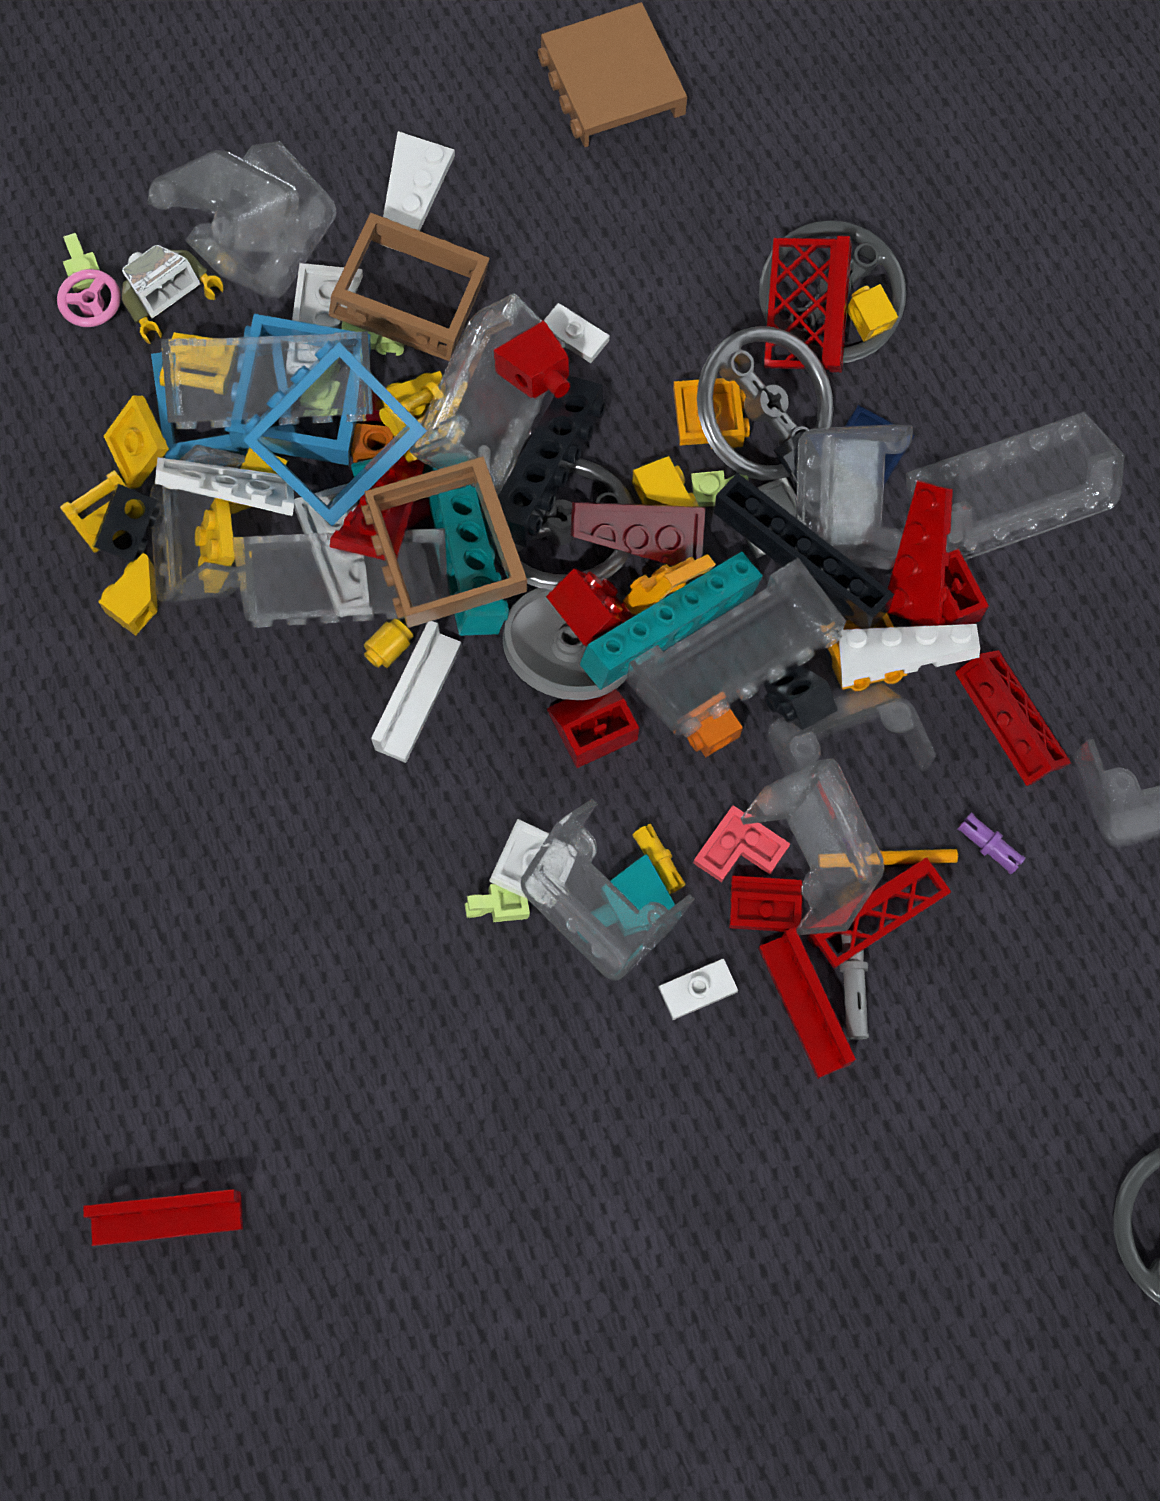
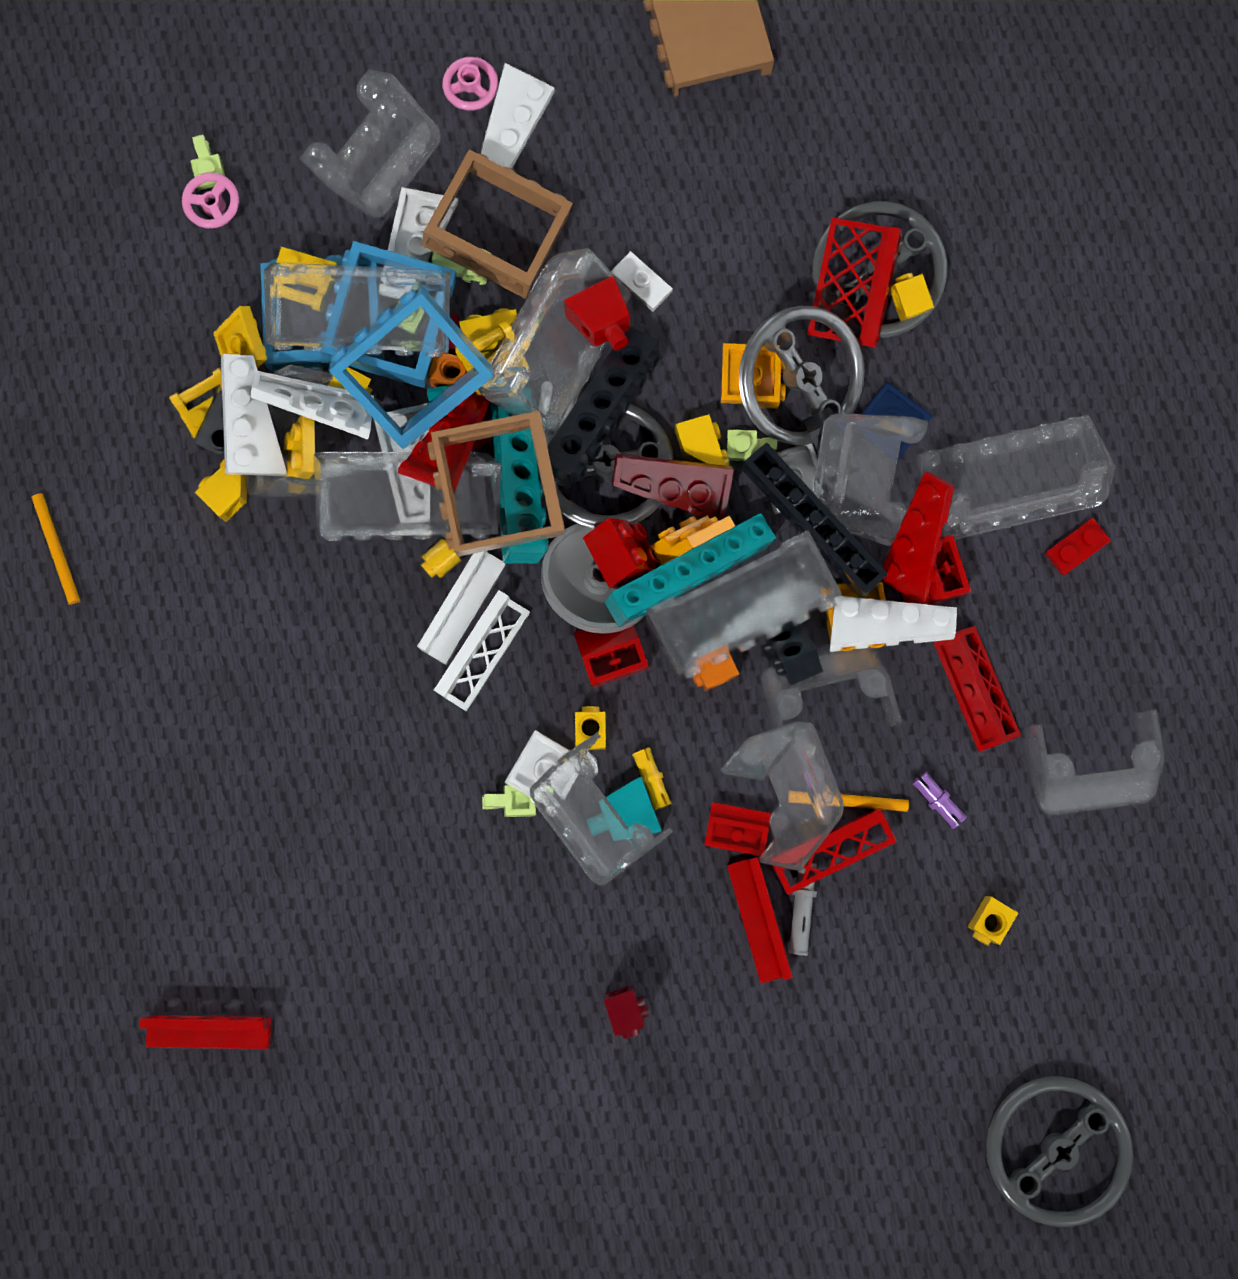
camera: 10 degrees right, 10 degrees up
torso [122,245,223,344] -> none
clear windscreen [147,150,299,253] -> none
white plate [658,958,738,1020] -> none
coral plate [693,805,790,883] -> none
none -> white wing [221,354,287,476]
none -> white fence [434,590,530,712]
none -> bright pink piece [443,57,498,111]
none -> yellow brick [575,706,606,750]
none -> dark red brick [603,985,649,1039]
none -> yellow brick [968,896,1018,946]
none -> red plate [1044,518,1111,577]

